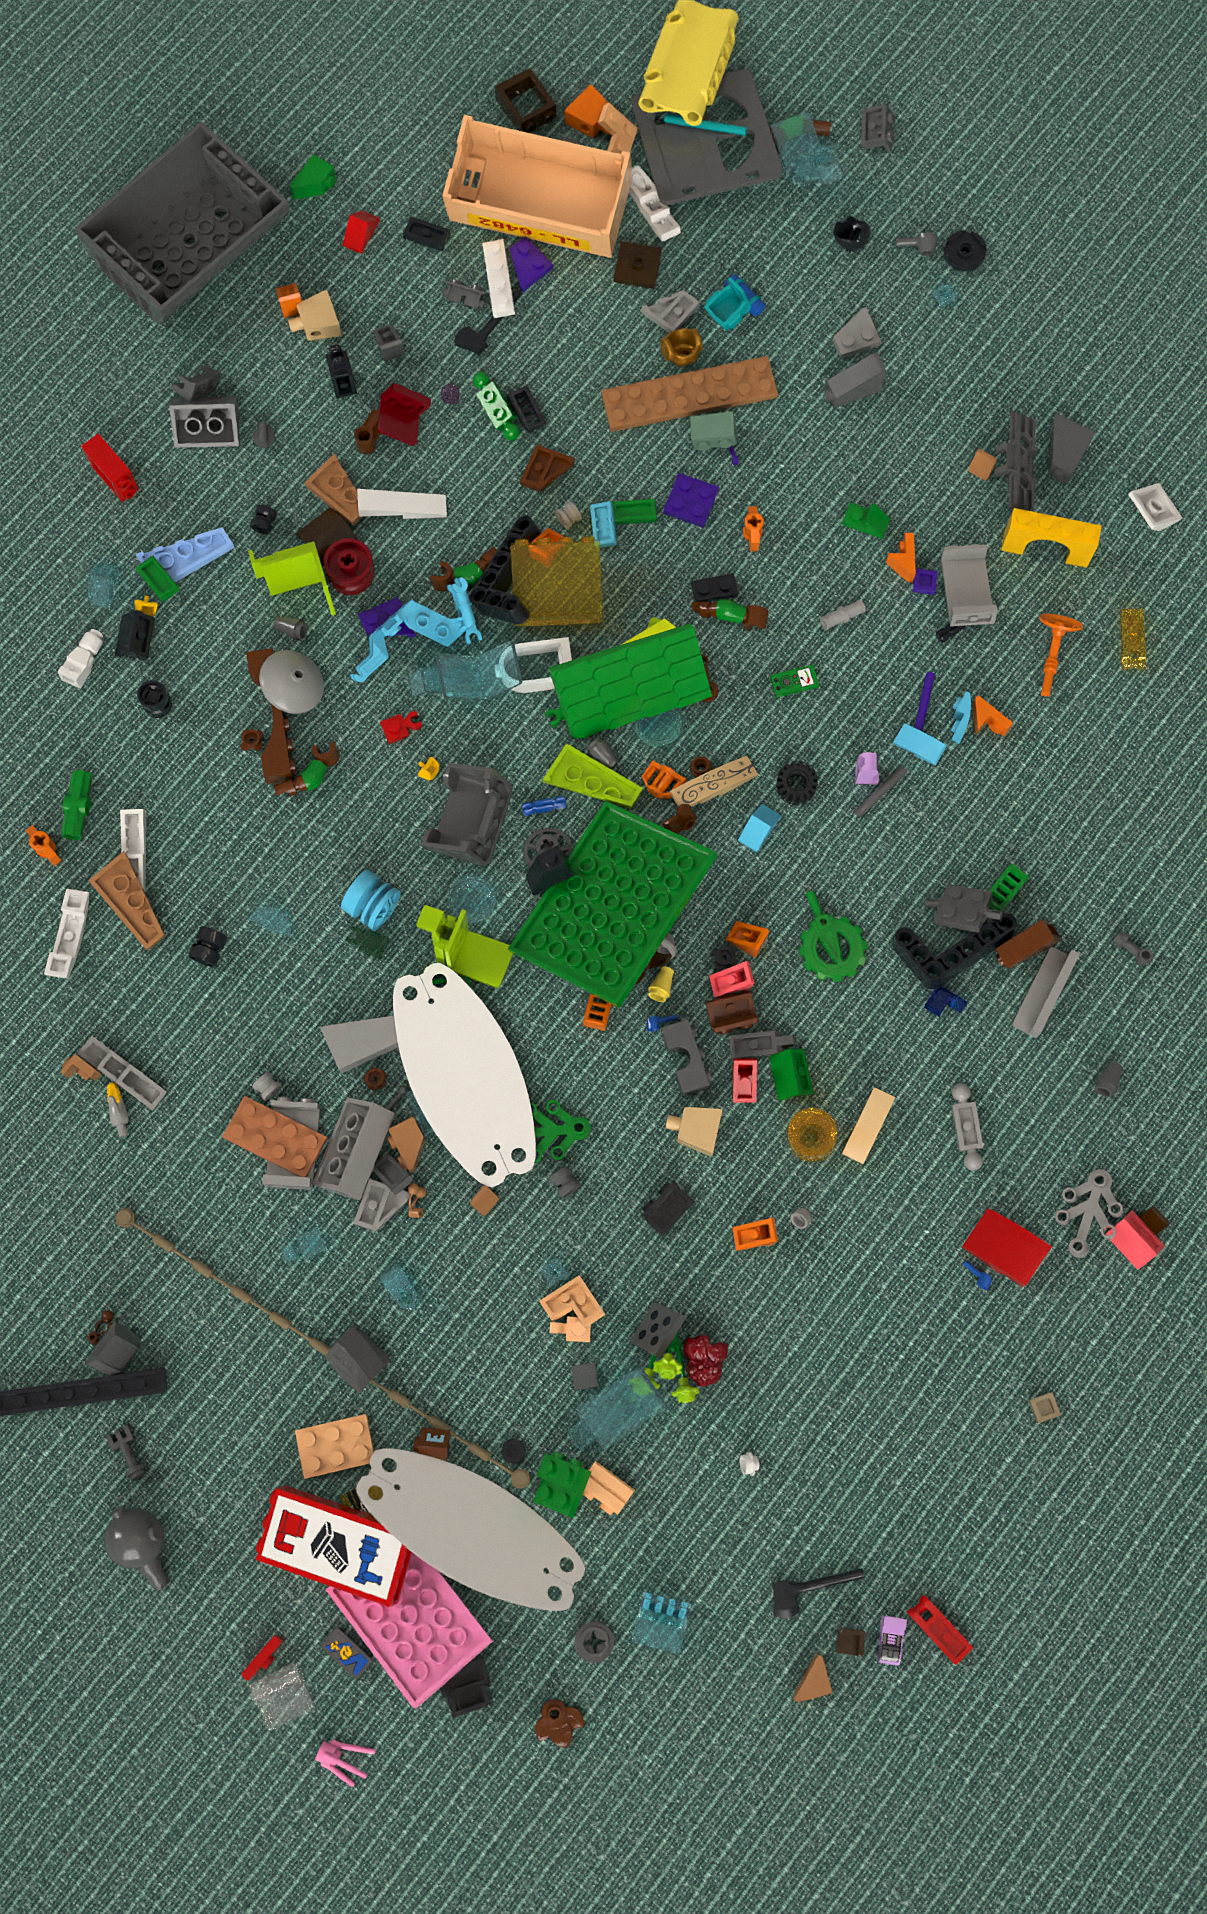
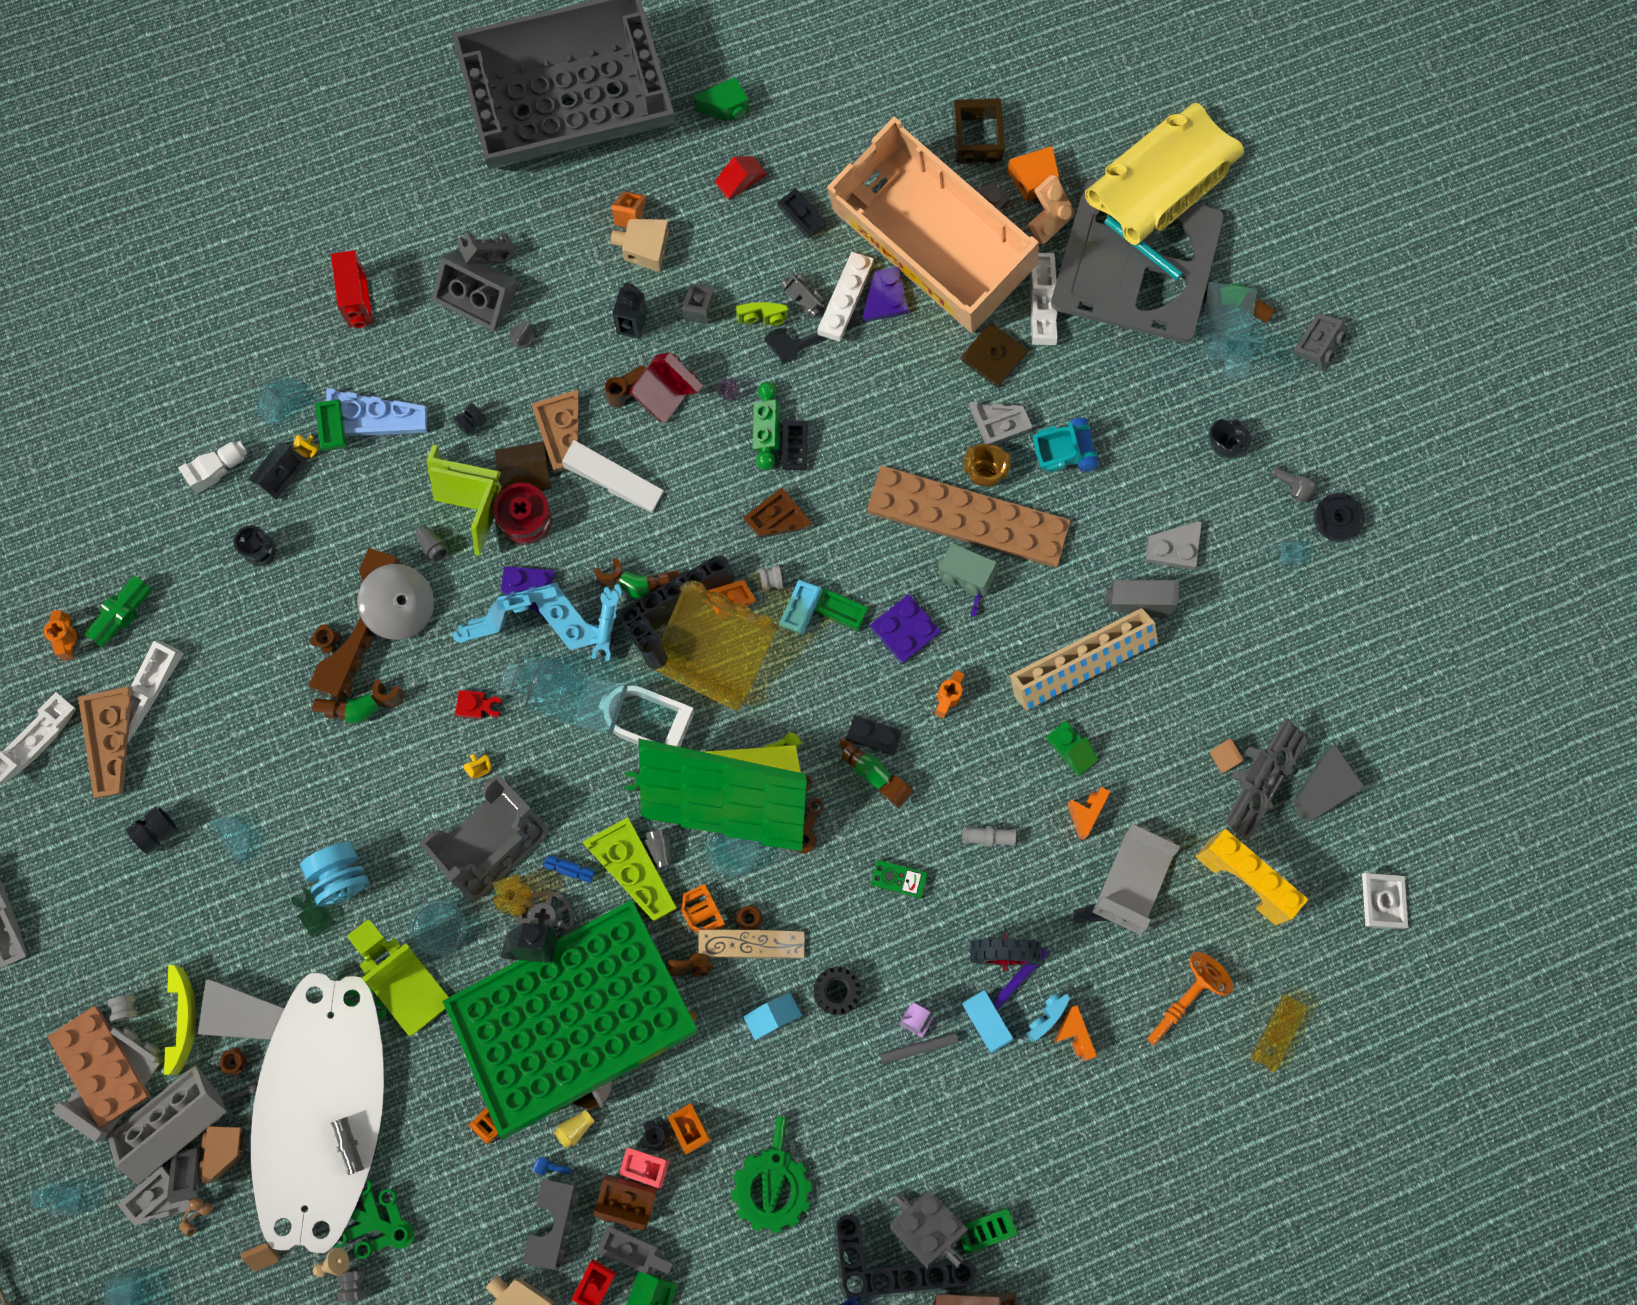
camera: 25 degrees right, 0 degrees up
dark purple plate [912,568,938,595] -> none
none -> neon yellow slope [164,965,196,1075]
none -> tan piece [313,1248,350,1278]
none -> dark grey pin [330,1117,364,1176]
none -> clear yellow brick [493,874,533,917]
none -> lime slope [736,302,788,326]
none -> black wheel [970,933,1041,971]
none -> tan brick [1009,608,1158,711]

